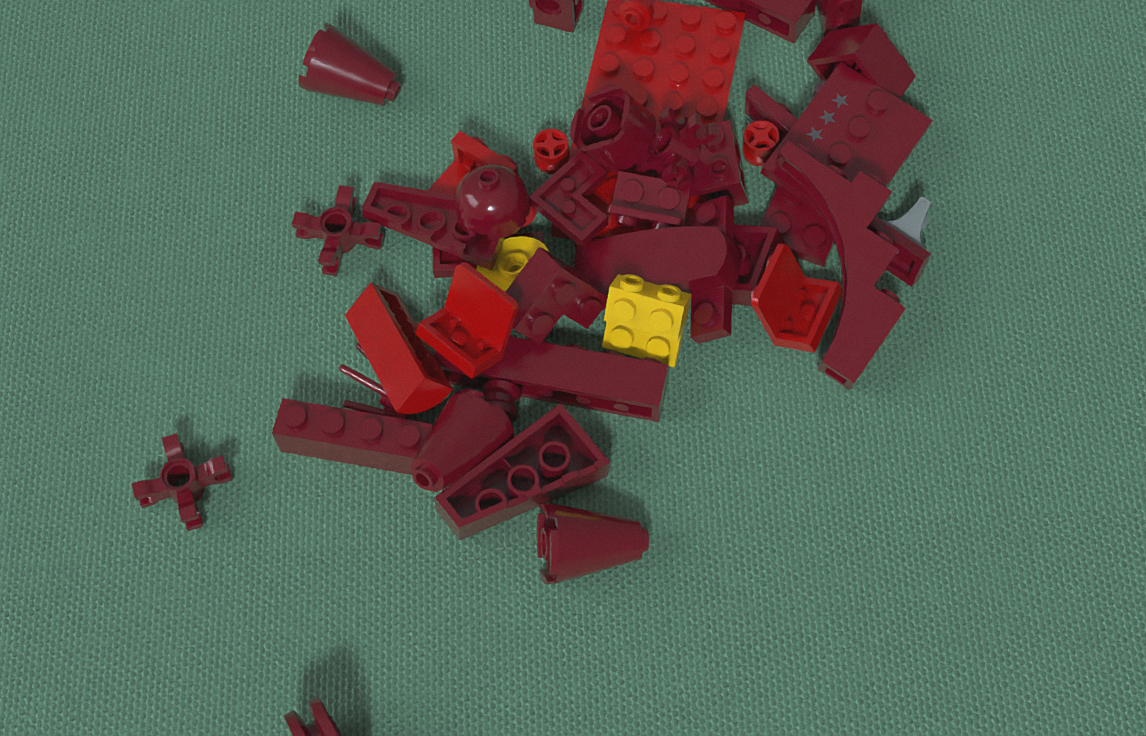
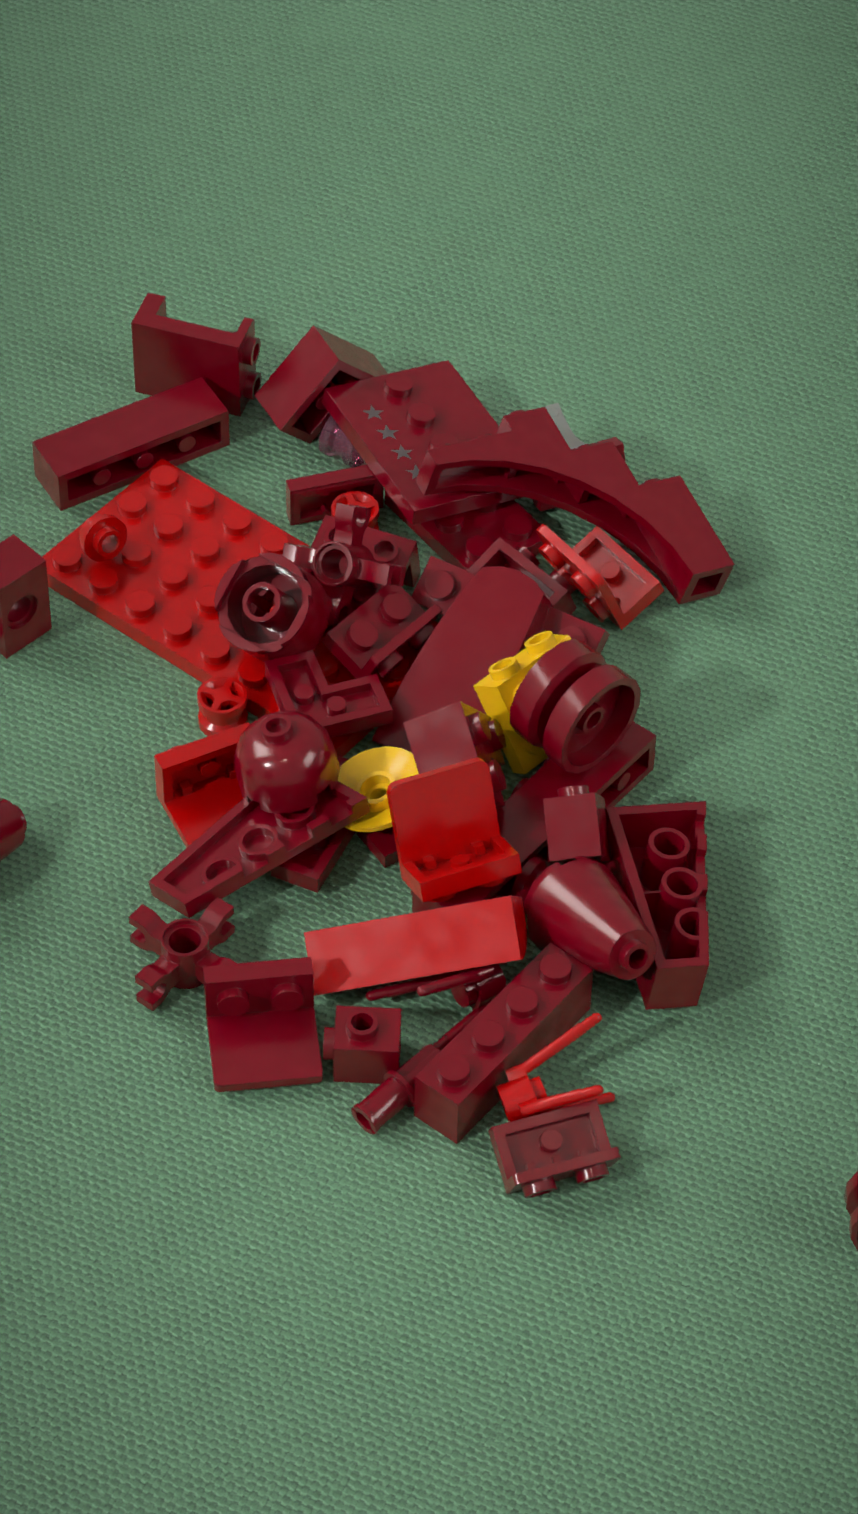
camera: 70 degrees left, 15 degrees down
dark red pin [131,433,233,531] -> none
dark red cone [536,503,649,585] -> none
none -> dark red bracket [203,957,323,1092]
none -> dark red brick [323,1005,402,1084]
none -> dark red axle [351,1044,441,1135]
none -> dark red bracket [488,1099,621,1199]
none -> red plant [496,1012,615,1122]
none -> dark red wheel [510,639,641,774]
none -> dark red brick [543,785,611,865]

